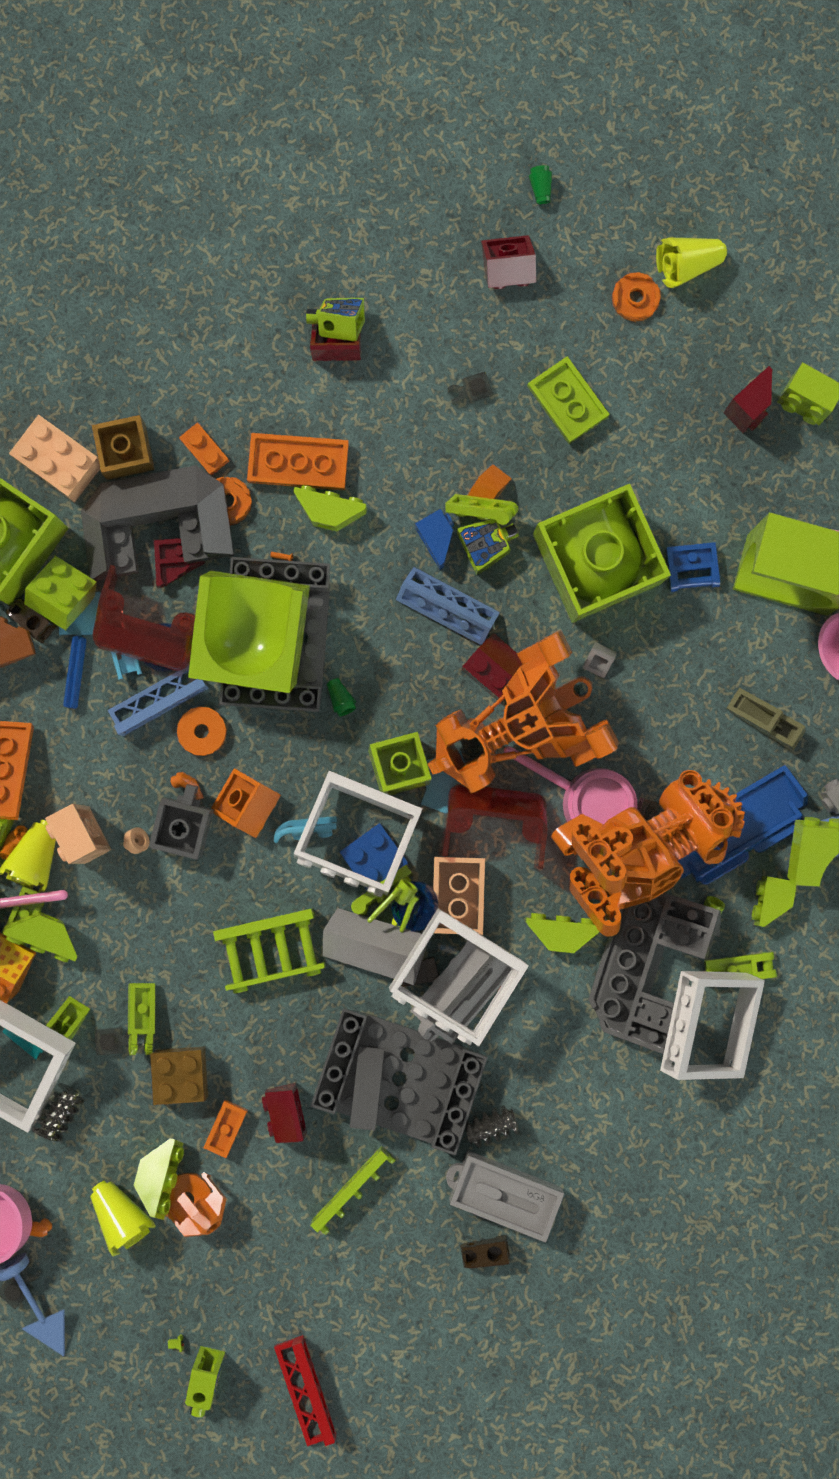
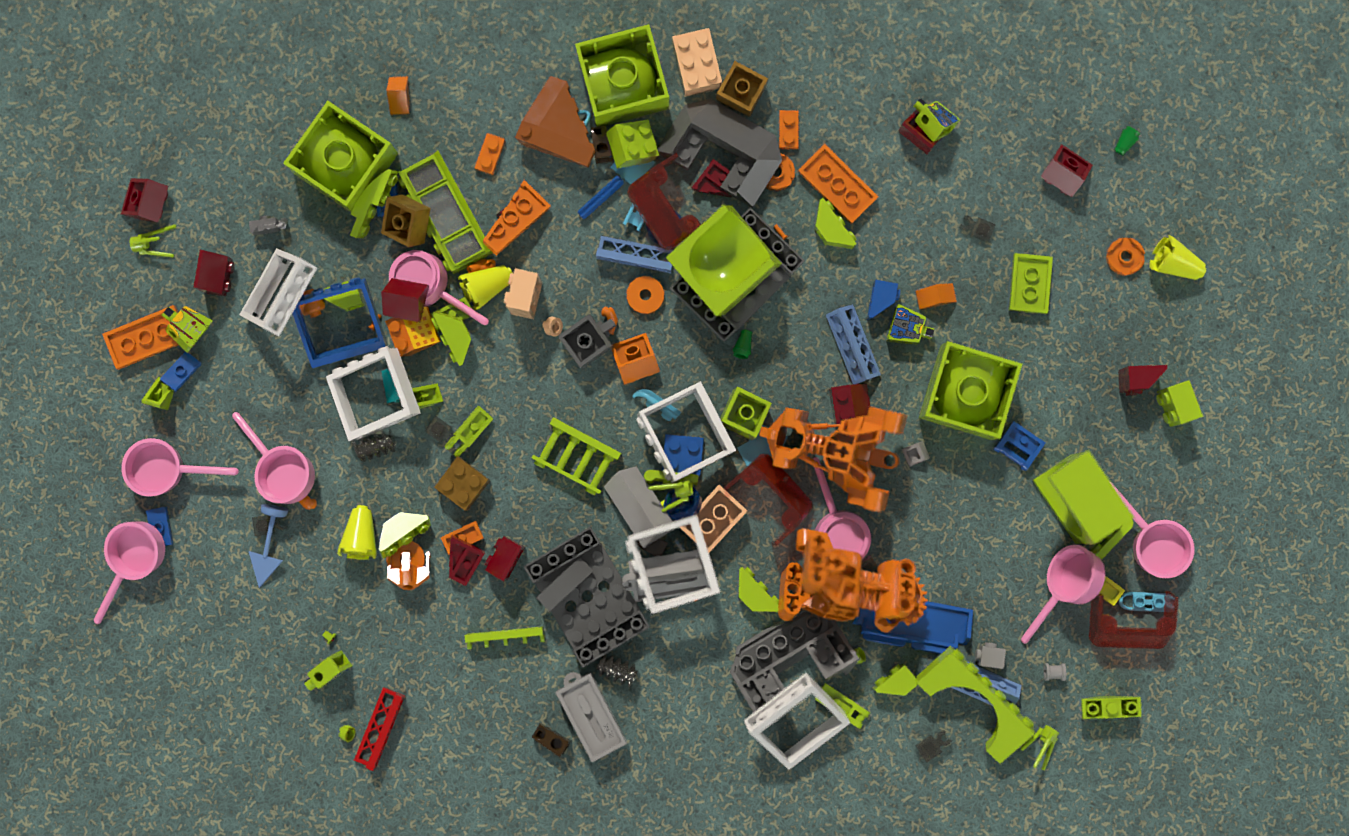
camera: 40 degrees right, 0 degrees up
lime plate [445,494,519,525] -> none
olive slope [727,688,806,751] -> none
none -> lime hinge [338,725,356,742]
none -> dark red wing [449,535,485,586]

